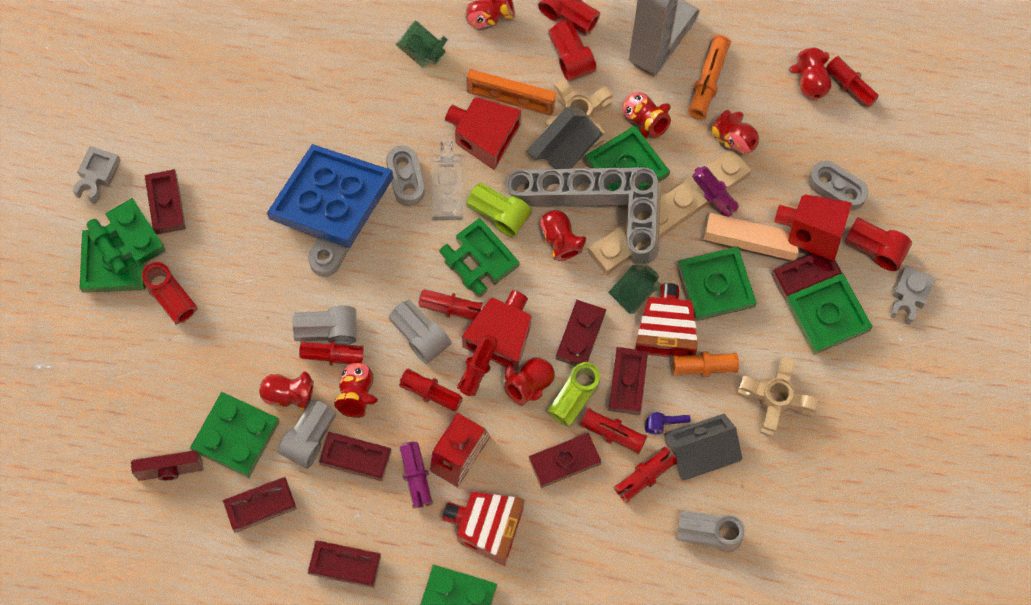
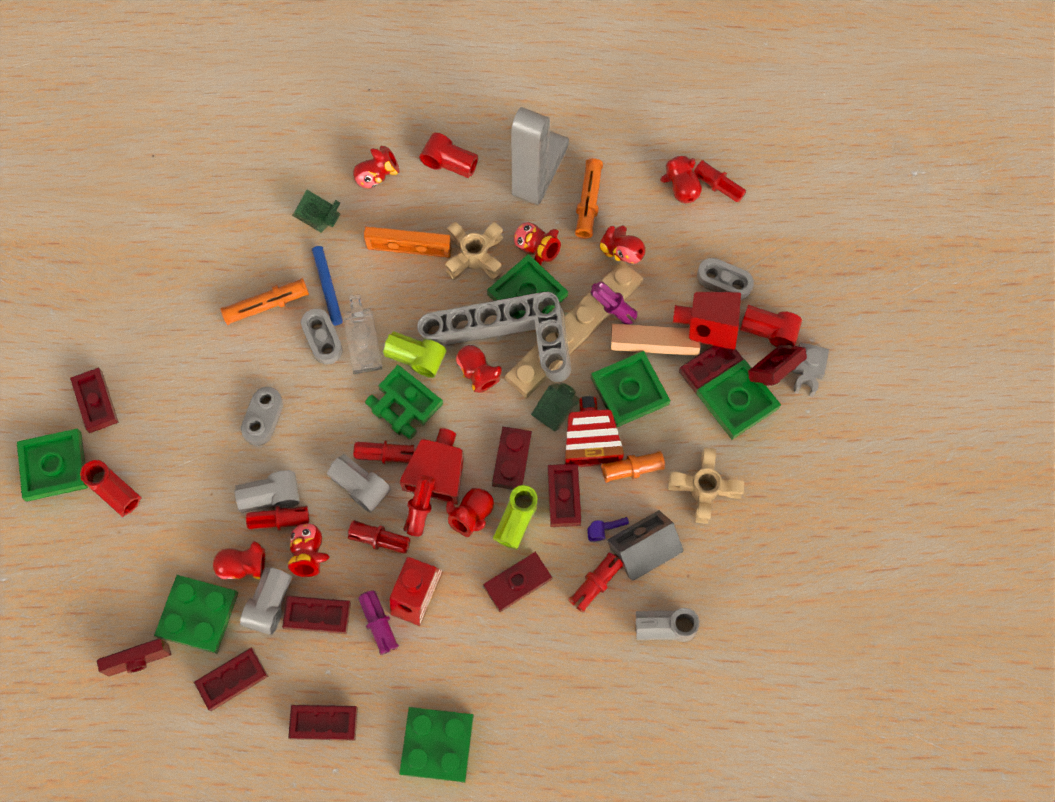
camera: 10 degrees left, 0 degrees up
light grey plate [73,146,121,203] -> none
green plate [86,198,165,275] -> none
blue plate [267,144,394,248] -> none
torso [442,492,525,566] -> none
red torso [445,97,522,170] -> none
dark grey panel [527,107,602,169] -> none
red piece [548,20,597,81] -> none
red pin [580,408,648,455] -> none
none -> orange pin [220,278,309,325]
none -> blue bar [312,246,343,326]
none -> dark red plate [748,344,807,386]

